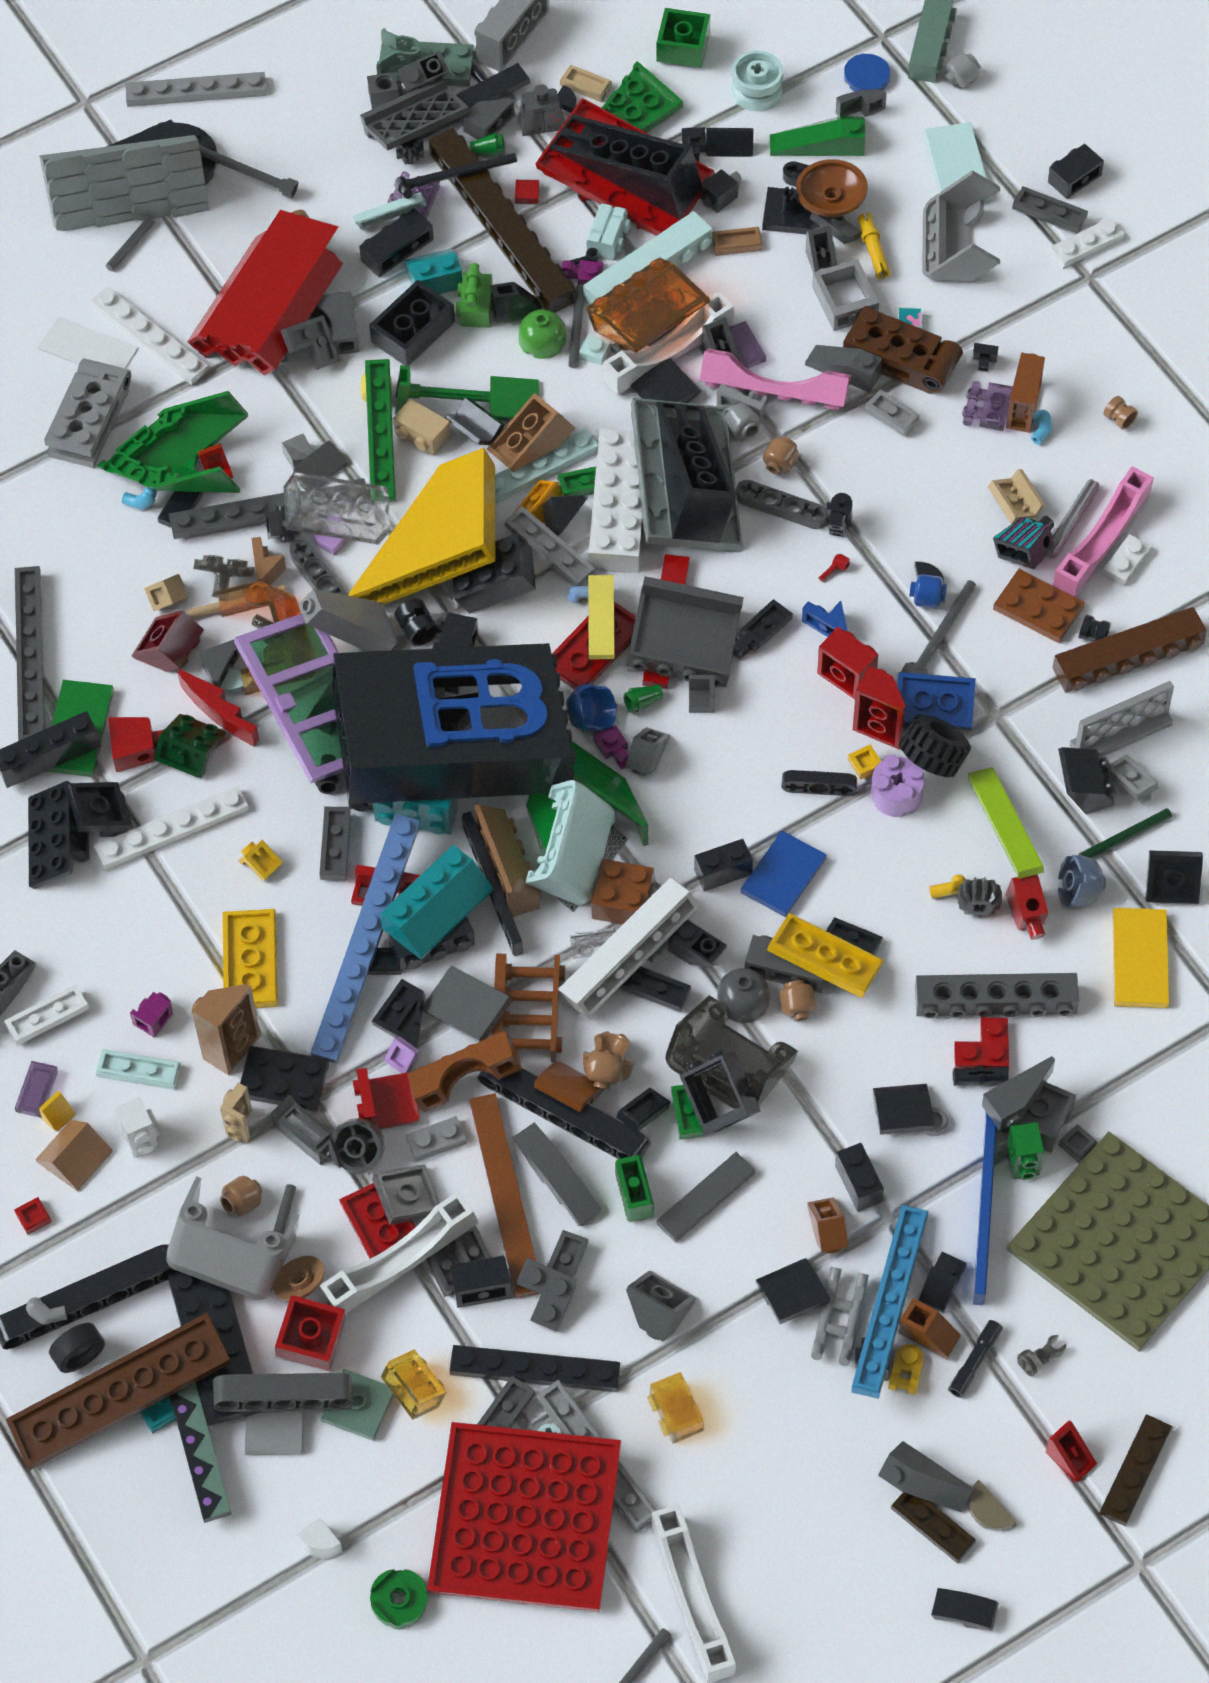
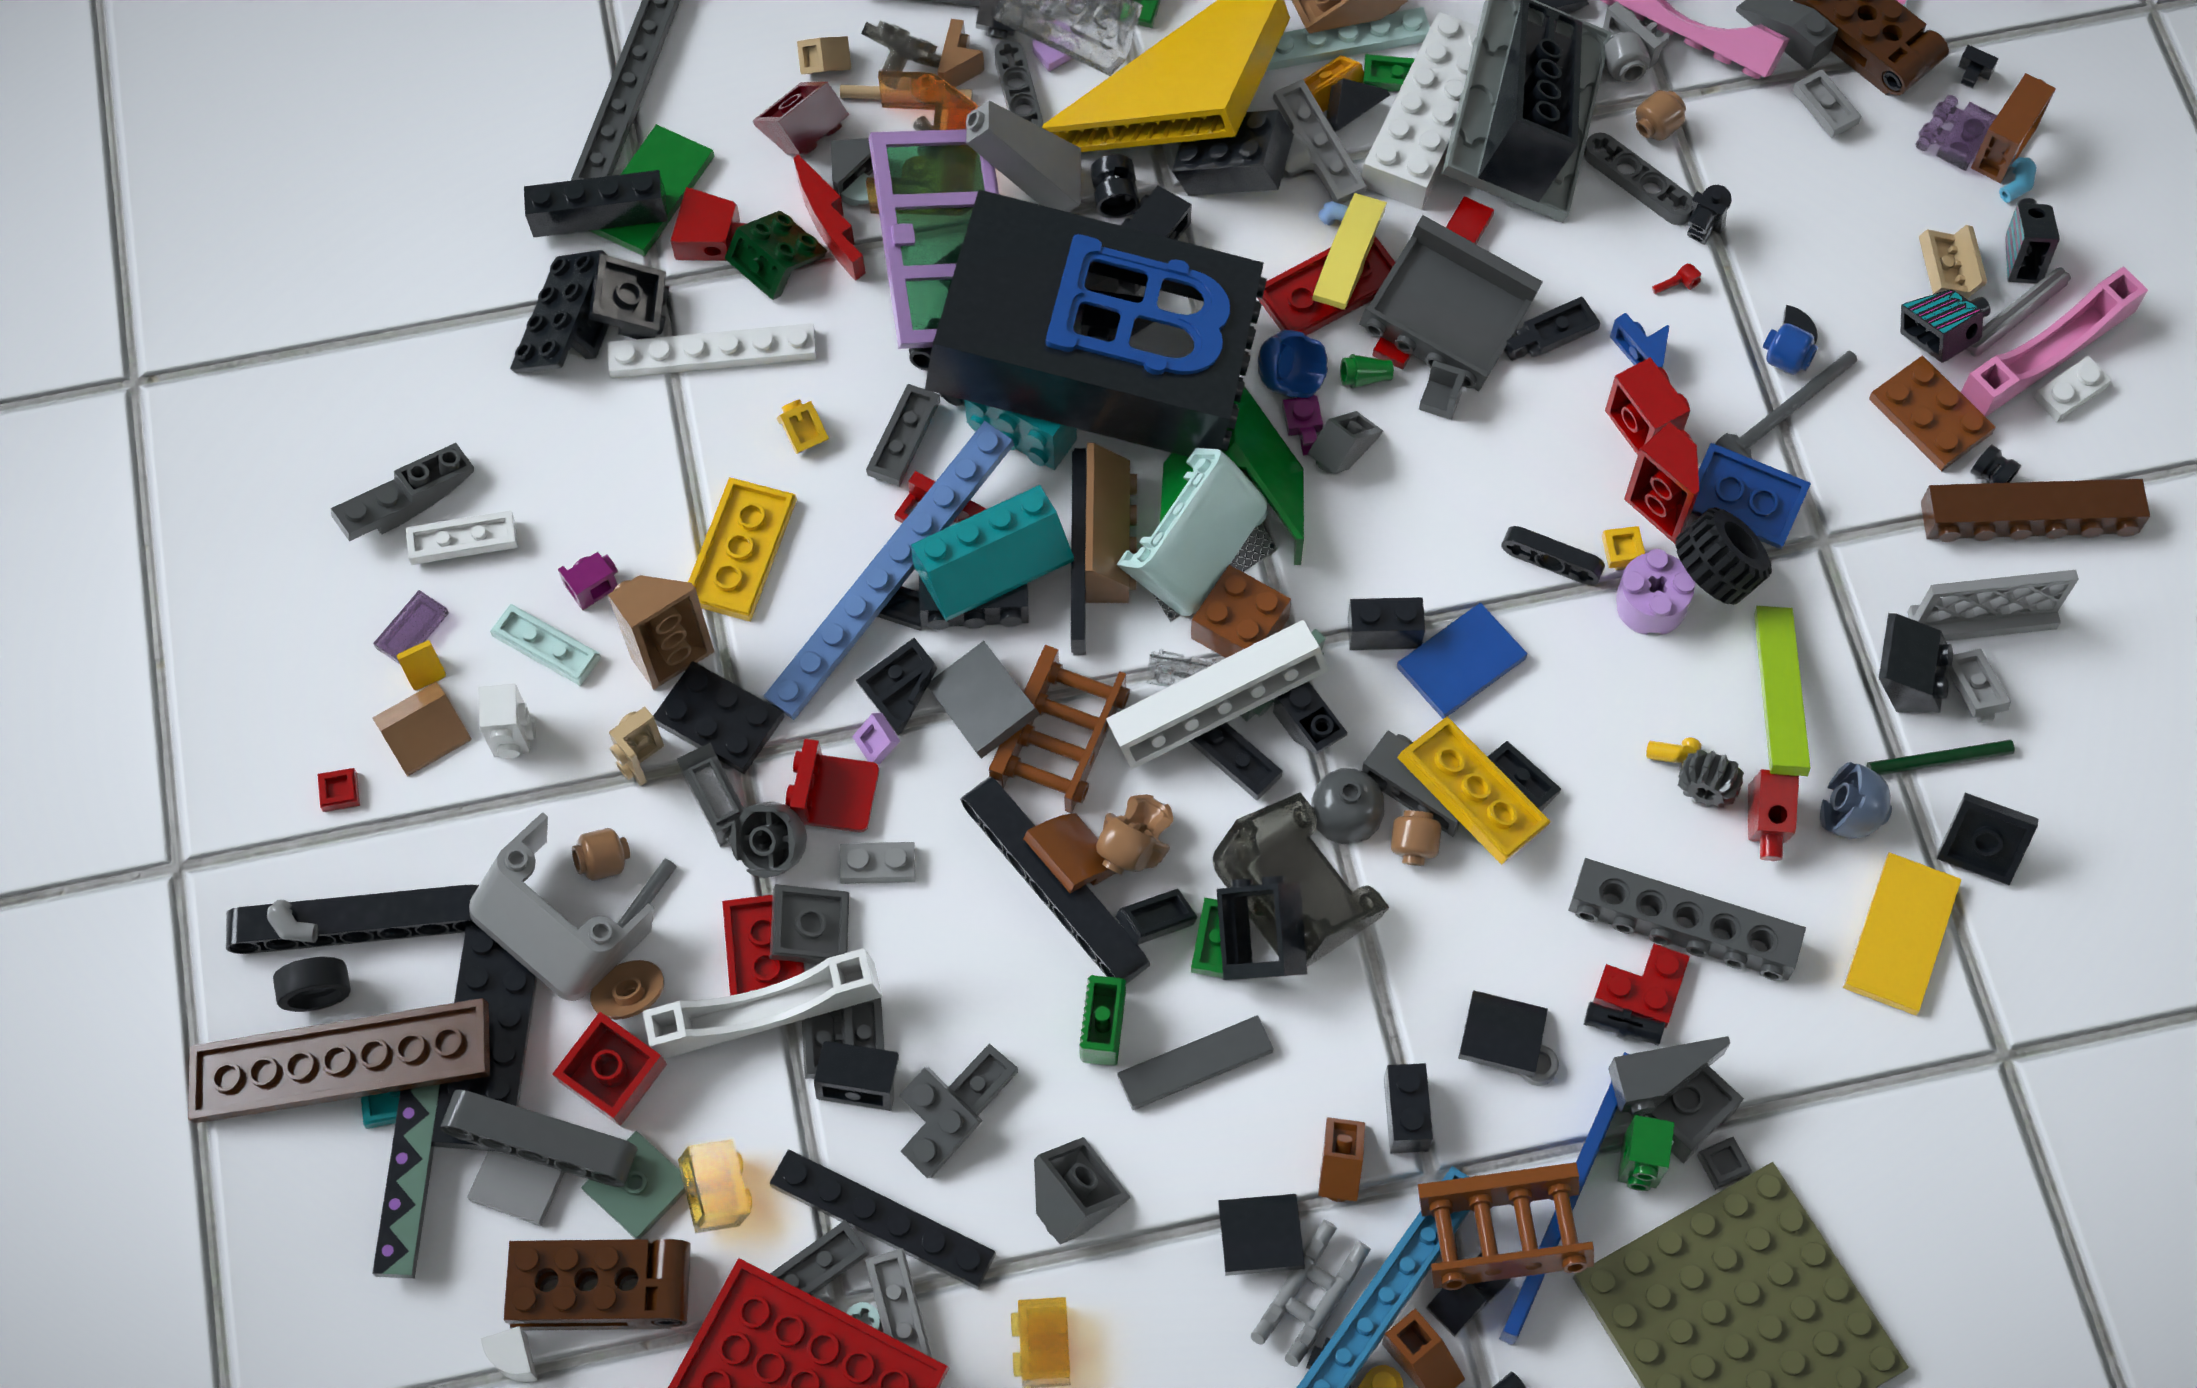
camera: 20 degrees right, 5 degrees up
dark orange arch [407,1031,522,1112] -> none
dark orange tile [469,1093,539,1299] -> none
dark grey slope [512,1122,602,1226] -> none
medium nougat wheel [1103,396,1138,430] -> none
none -> reddish brown hinge [503,1239,691,1331]
none -> dark orange fence [1418,1162,1594,1290]
none -> black torso [2005,198,2060,284]

